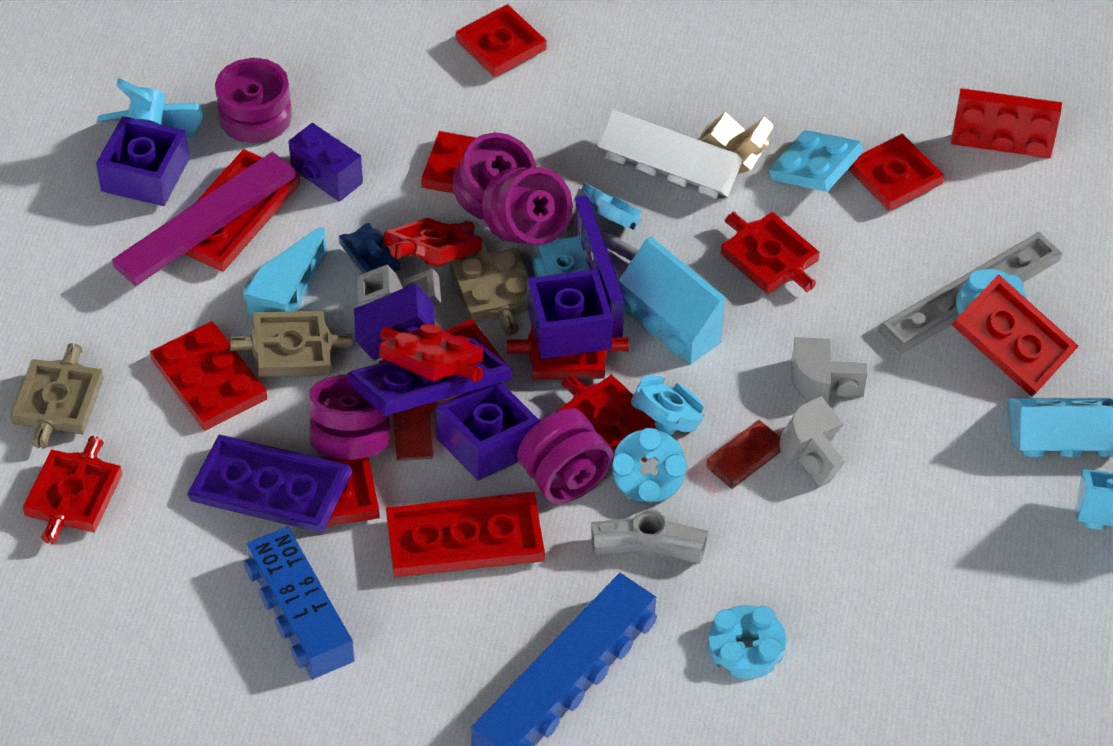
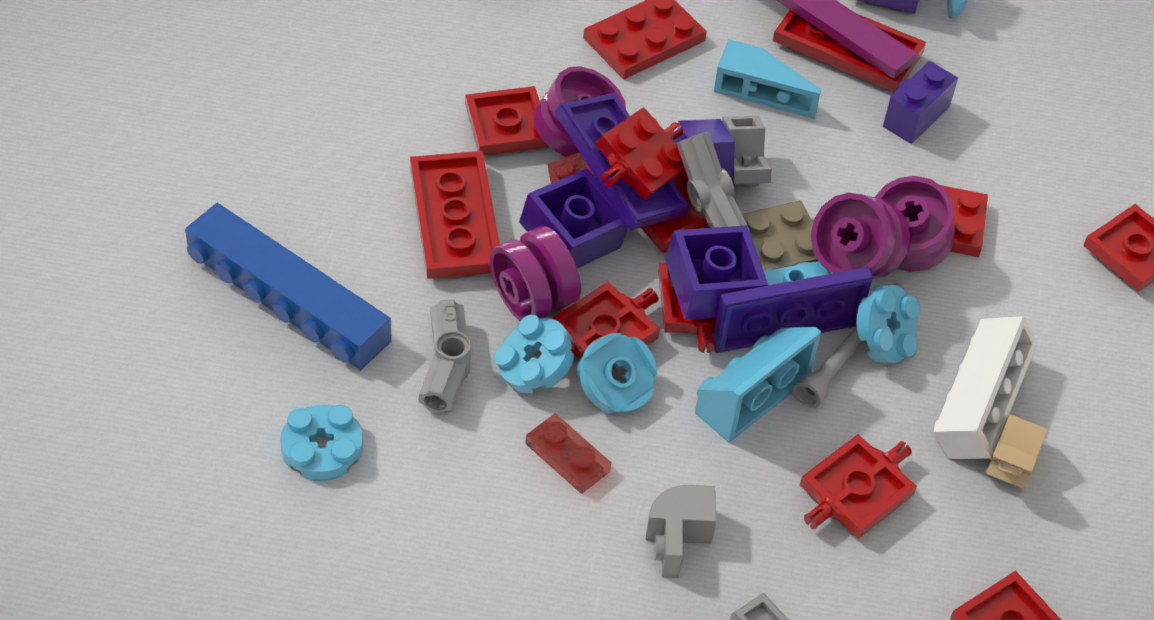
camera: 85 degrees right, 0 degrees up
dark purple tile [187,434,352,533] -> none
magenta wheel [215,58,292,143] -> none
dark tan plate [229,311,353,377] -> none
blue brick [244,526,355,680] -> none
dark blue hips [339,223,401,274] -> none
red plate [383,217,482,267] -> none
medium azure plate [768,130,863,192] -> none
light grey brick [779,396,845,487] -> none
none -> light grey piece [676,132,750,231]

